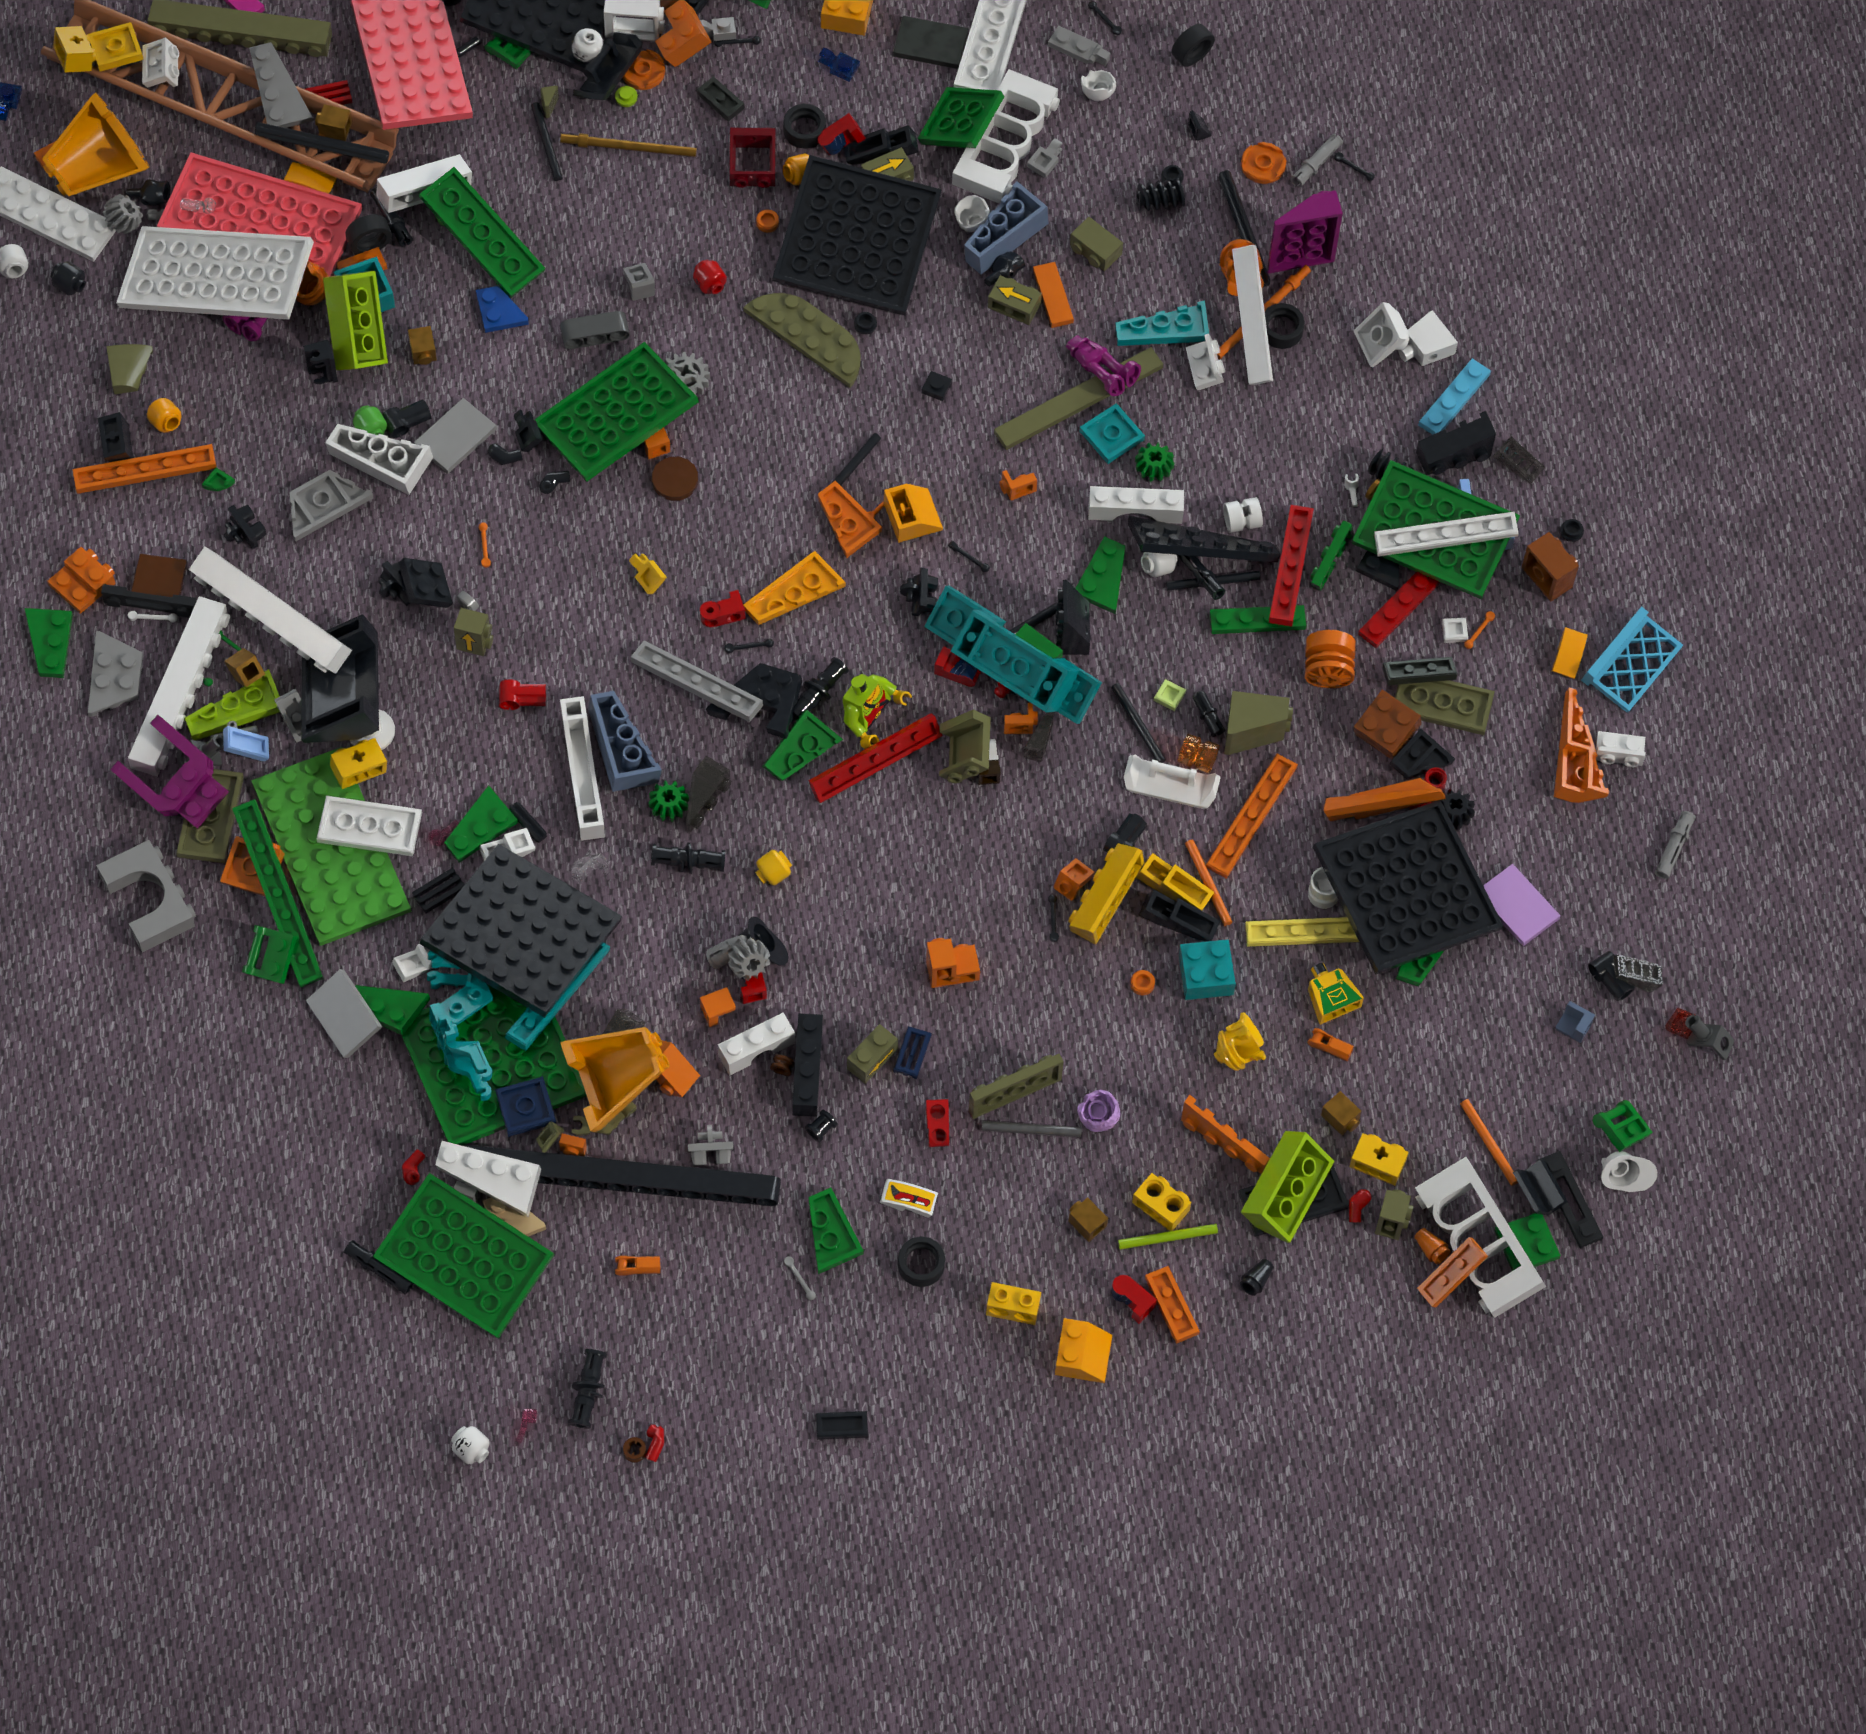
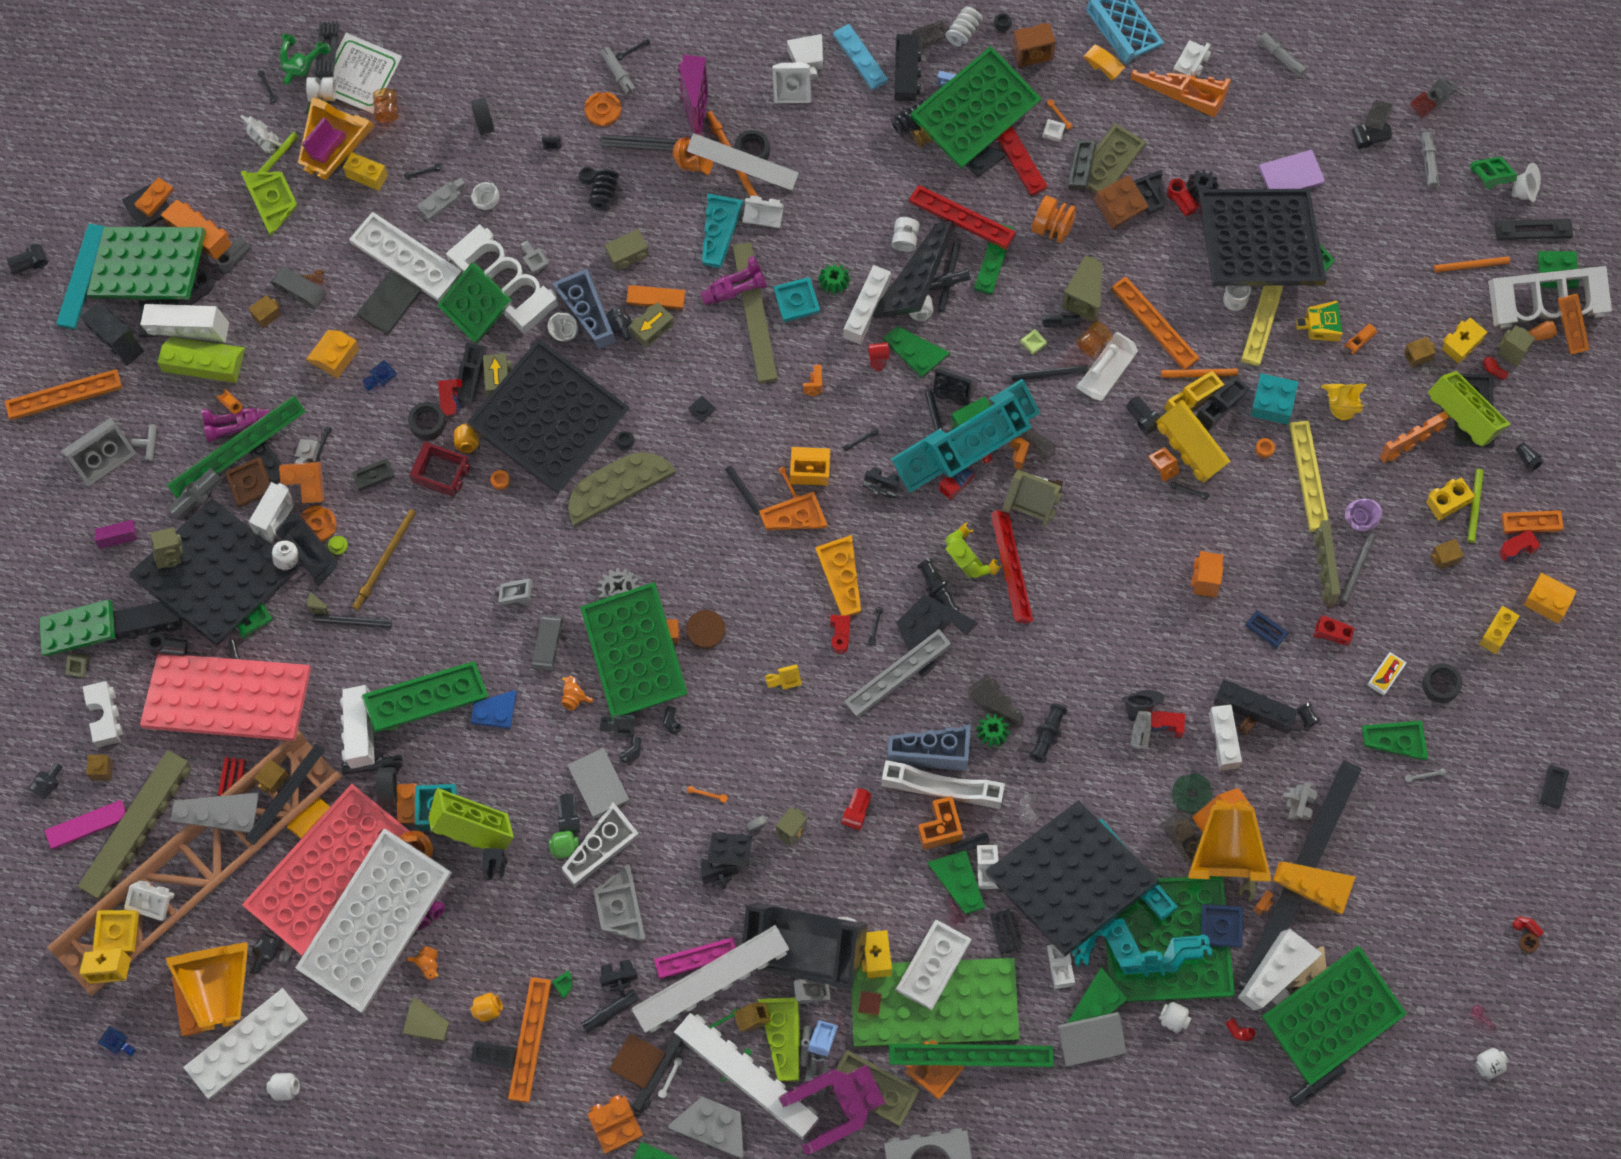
camera: 65 degrees left, 5 degrees up
black head [50,261,86,296] -> none
light grey gear [102,194,143,234] -> none
clear arm [180,198,216,214] -> none
green plate [242,925,297,984] -> none
pearl gold brick [408,326,437,365] -> none
olive slope [536,1121,564,1153] -> none
black piece [568,1349,607,1429] -> none
orange bar [615,1256,660,1276] -> none
red head [693,260,727,294] -> none
orange panel [700,987,736,1027] -> none
light grey gear [728,937,770,981] -> none
yellow head [755,849,793,886] -> none
green wing [762,710,843,781] -> none
olive brick [847,1024,898,1084] -> none
green wing [1310,520,1354,591] -> none
orange wedge [1324,778,1446,821] -> none
white hand [1344,474,1359,507] -> none
white tile [1374,512,1518,556] -> none
black panel [1513,1160,1568,1215] -> none
sand blue panel [1556,1001,1595,1043] -> none
none -> orange animal [406,945,439,980]
none -> orange animal [561,676,593,711]
none -> black pin [581,989,640,1034]
none -> dark pink tile [654,937,736,980]
none -> clear red tile [858,991,882,1015]
none -> red piece [868,342,889,371]
none -> orange brick [918,796,963,850]
none -> white piece [945,6,983,47]
none -> white head [1159,1002,1191,1033]
none -> clear green plate [1172,773,1213,815]
none -> light orange wing [1272,862,1355,914]
none -> light yellow tile [1289,421,1328,532]
none -> light grey pin [1420,132,1440,188]

